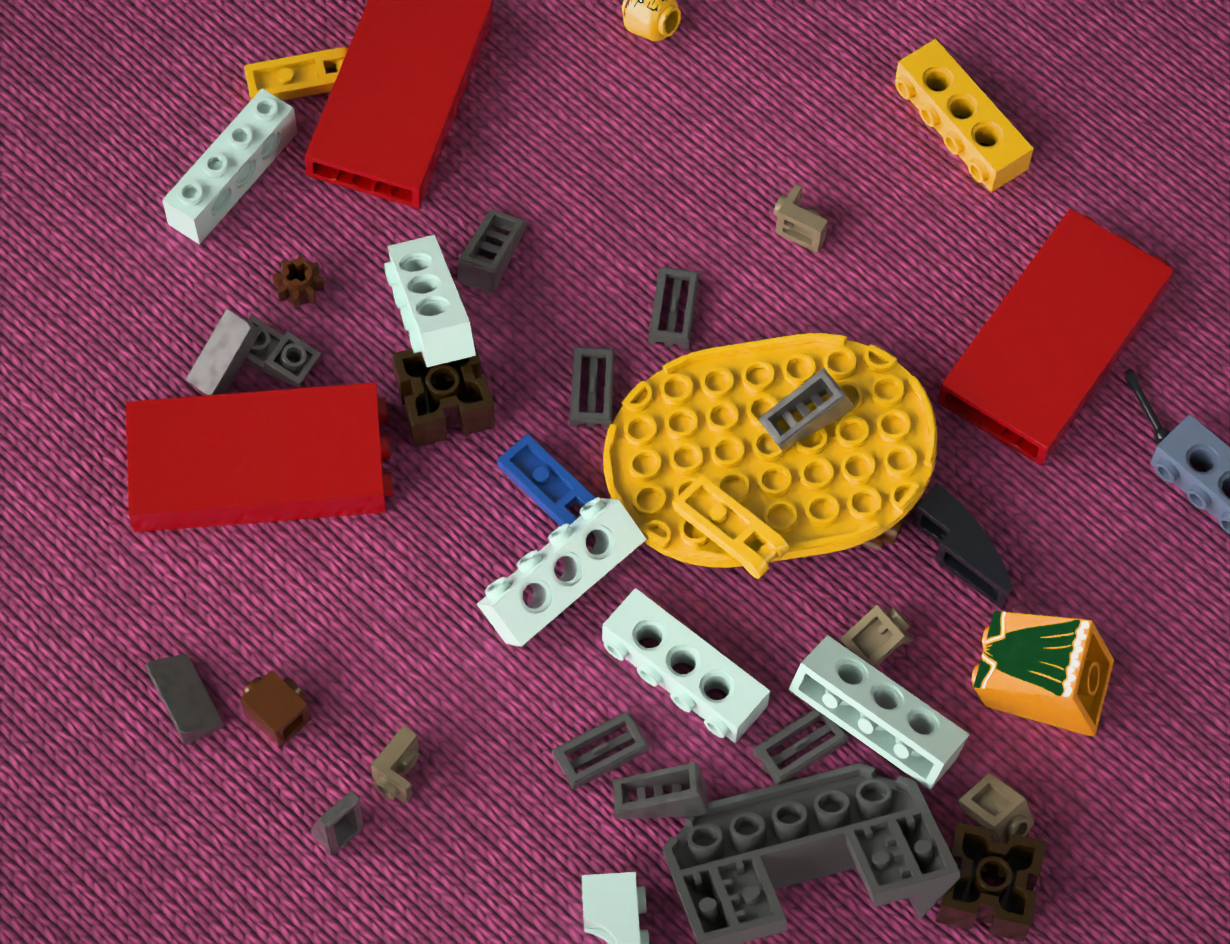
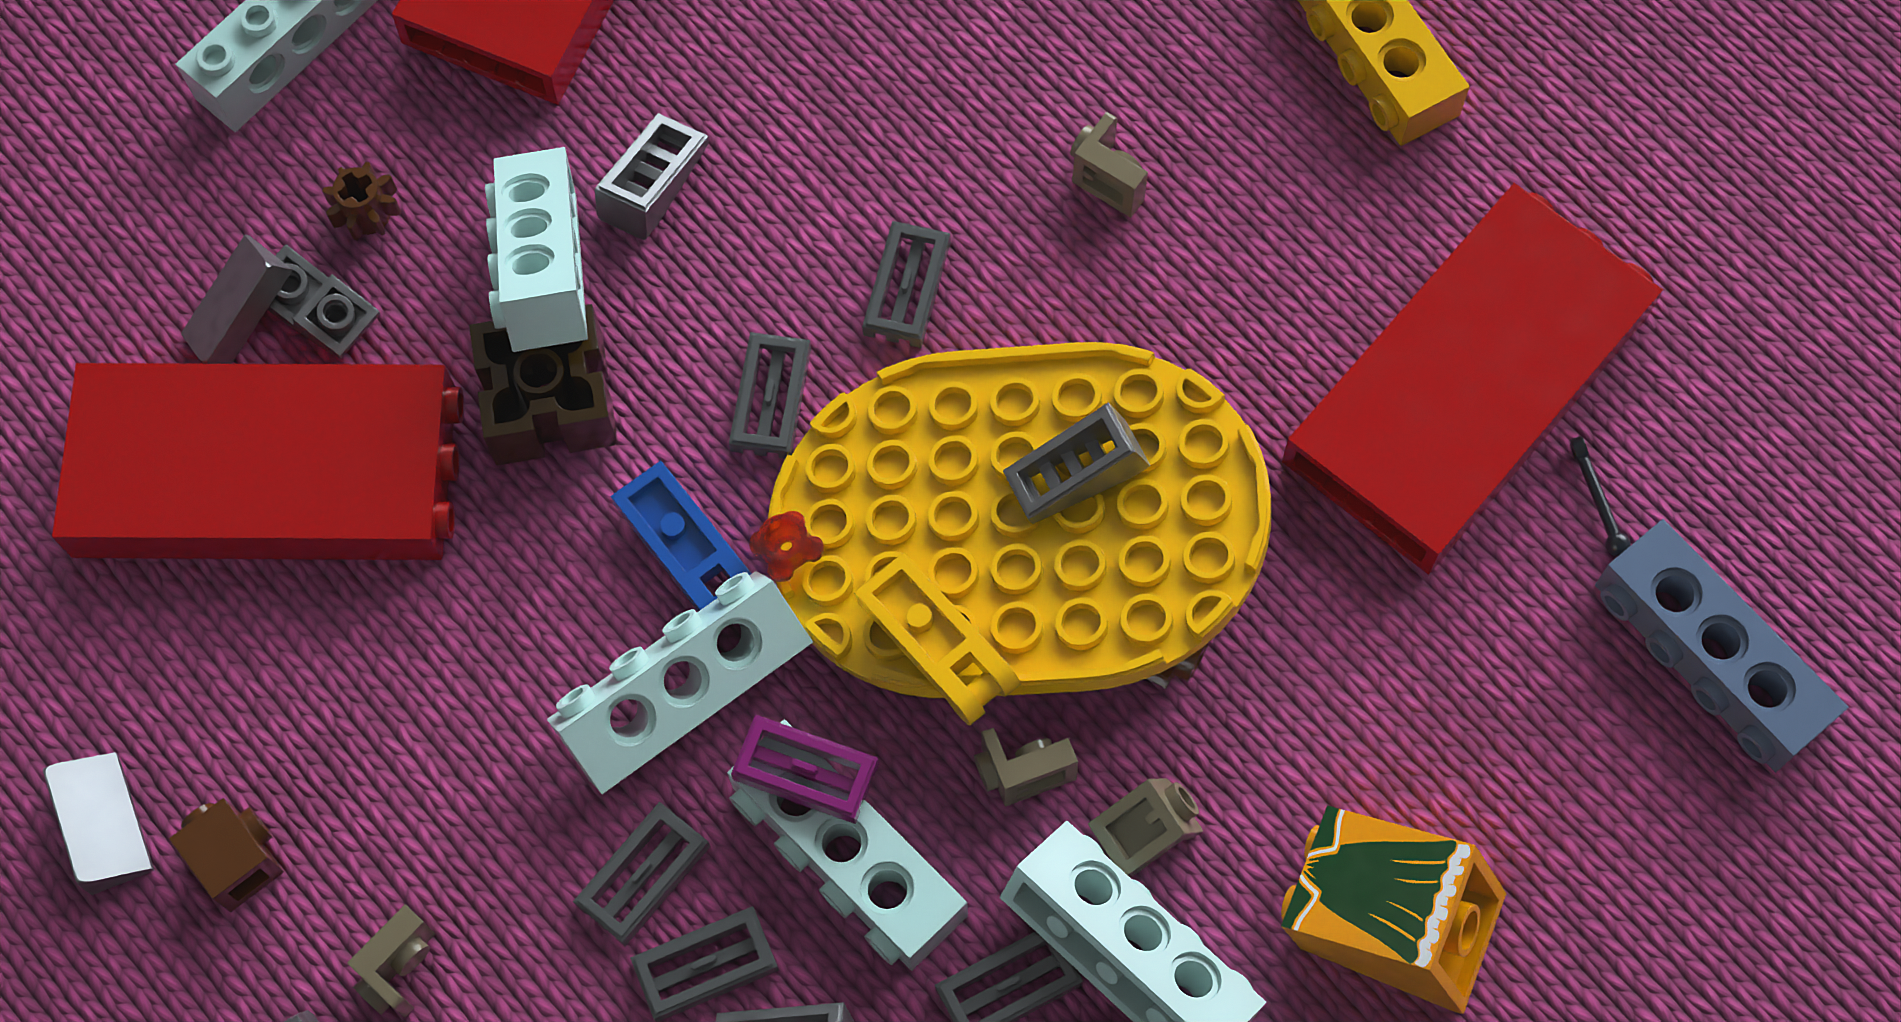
camera: 10 degrees right, 5 degrees up
black slope [912,483,1013,610] -> none
none -> dark grey tile [573,802,711,946]
none -> magenta tile [731,714,879,824]
none -> clear red plate [749,511,824,582]
none -> dark tan bracket [974,728,1078,807]

